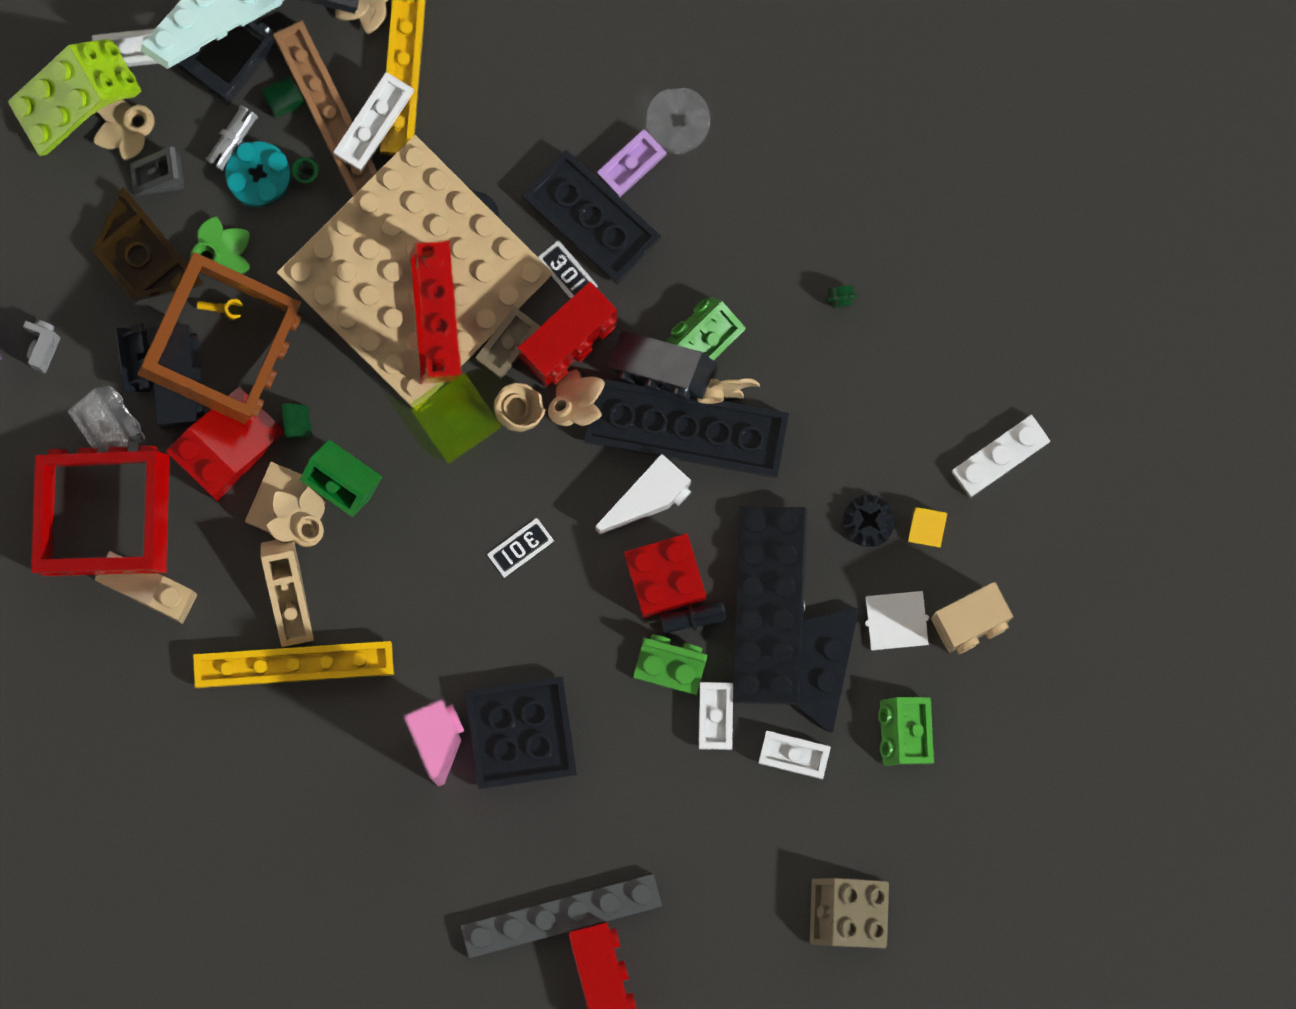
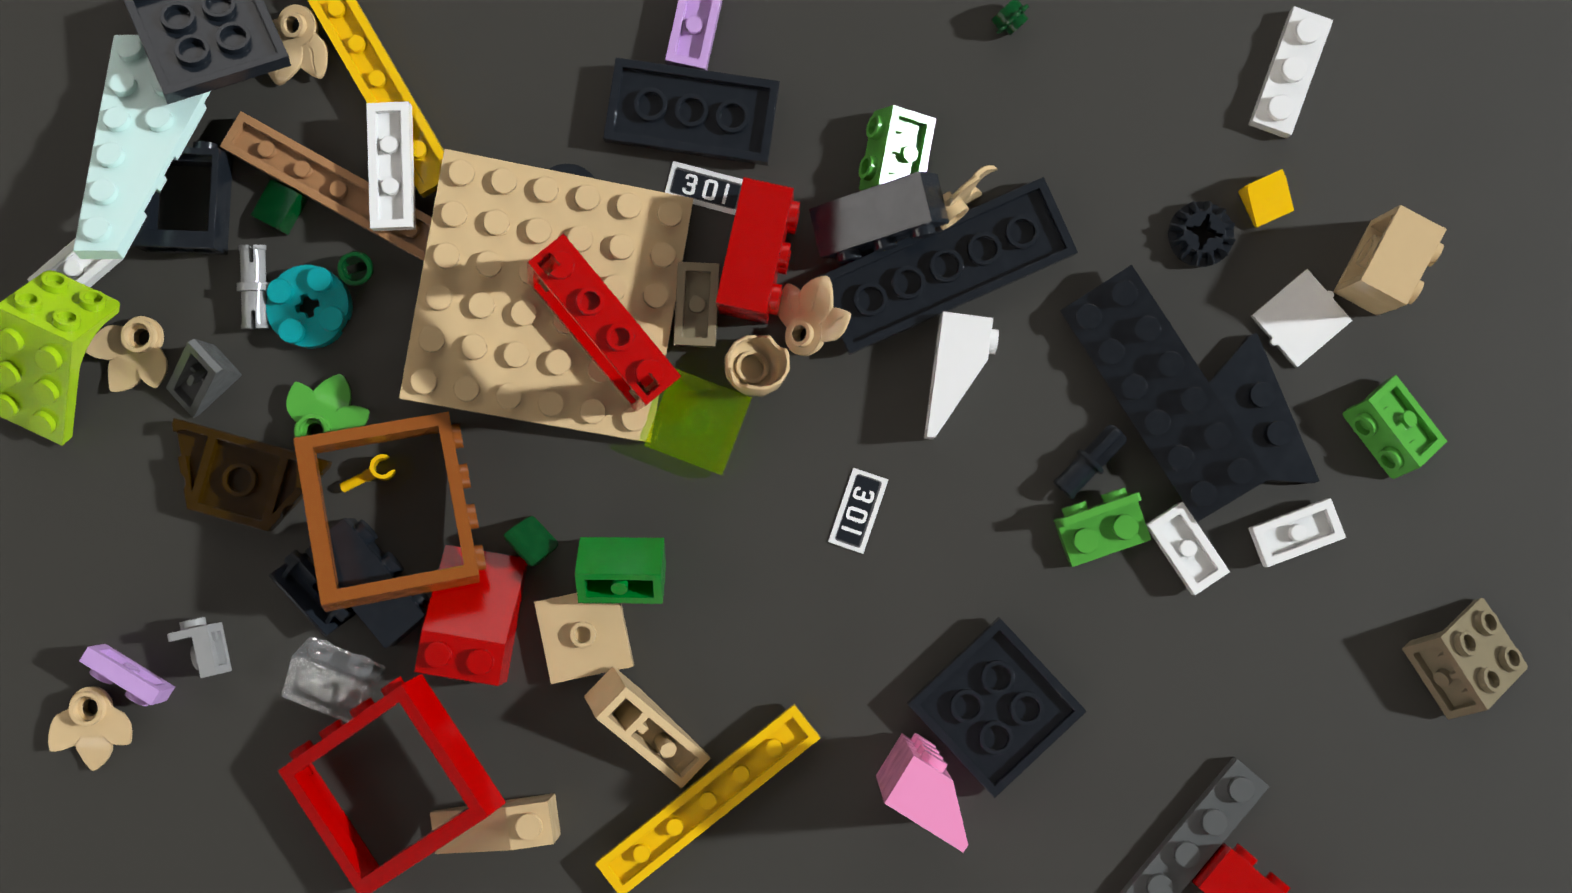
camera: 25 degrees left, 5 degrees up
tan plate [266,487,325,547] -> none
red brick [624,533,707,619] -> none

